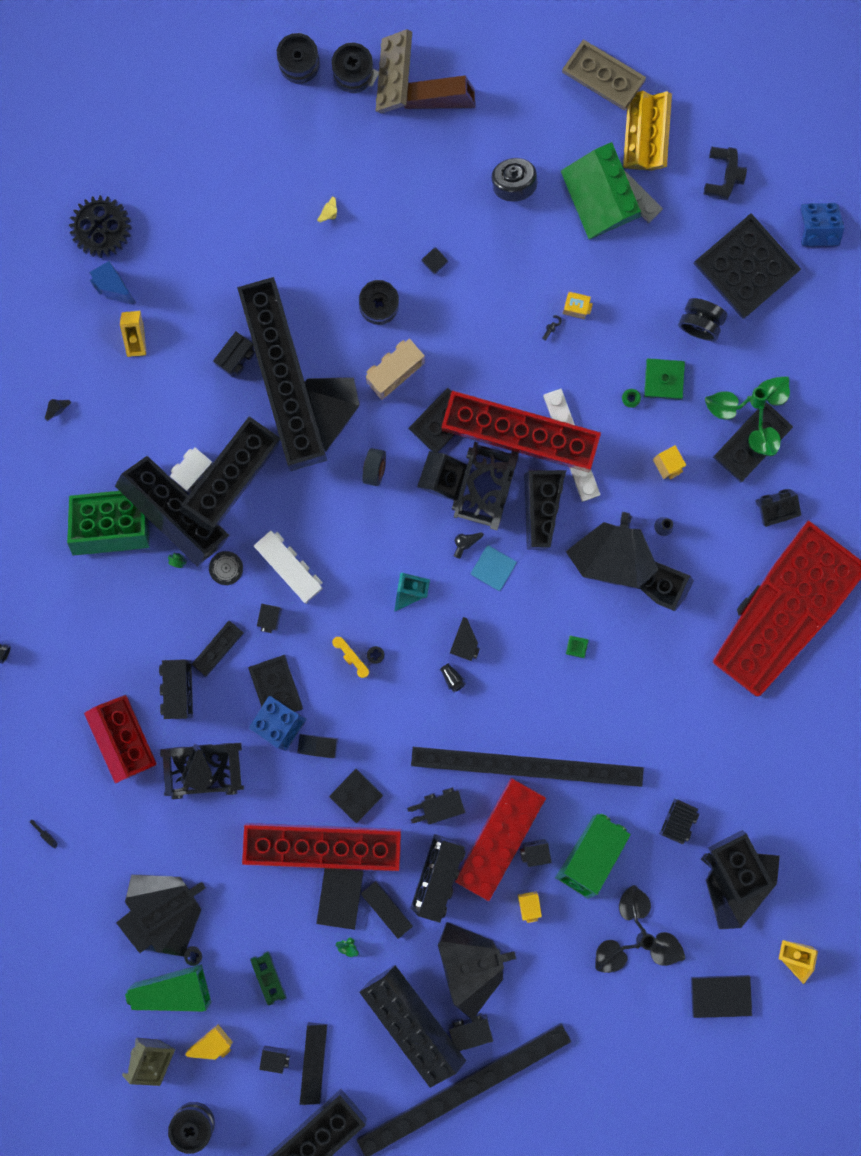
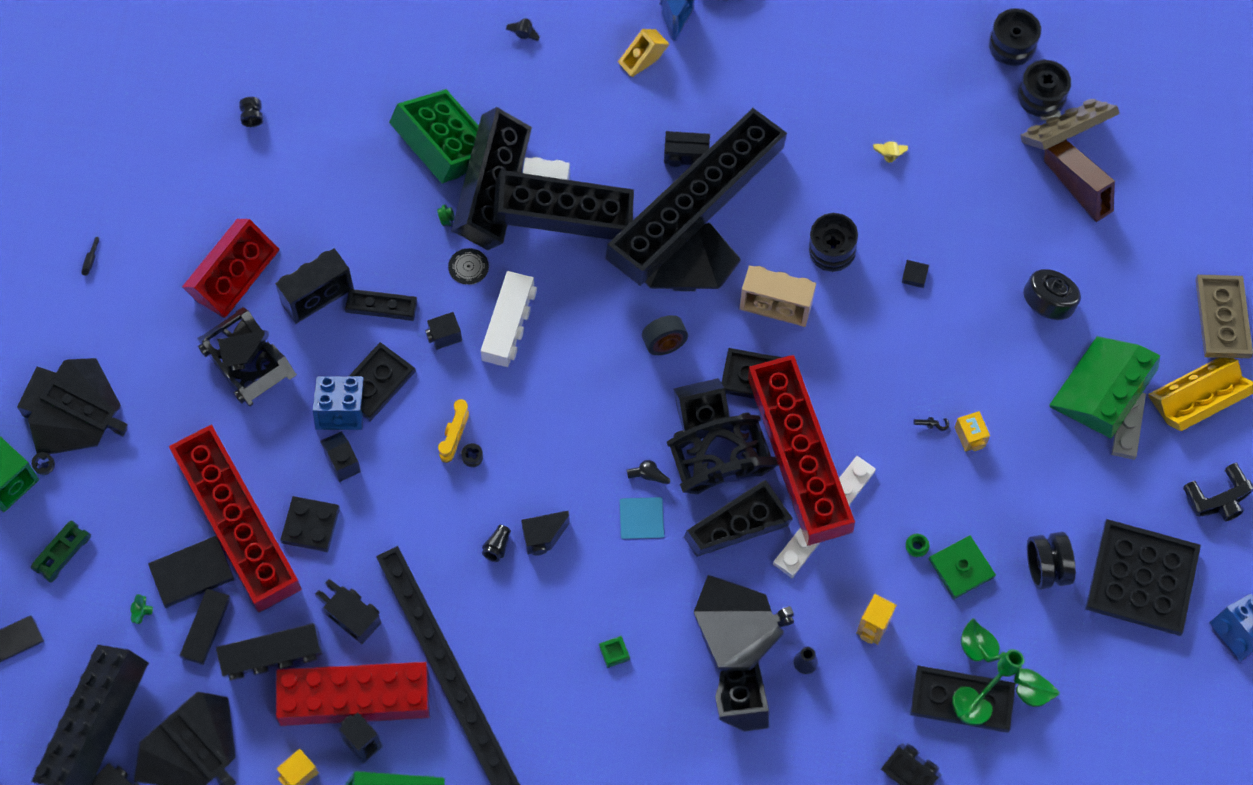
camera: 60 degrees right, 20 degrees down
teal slope [394,573,430,612] -> none

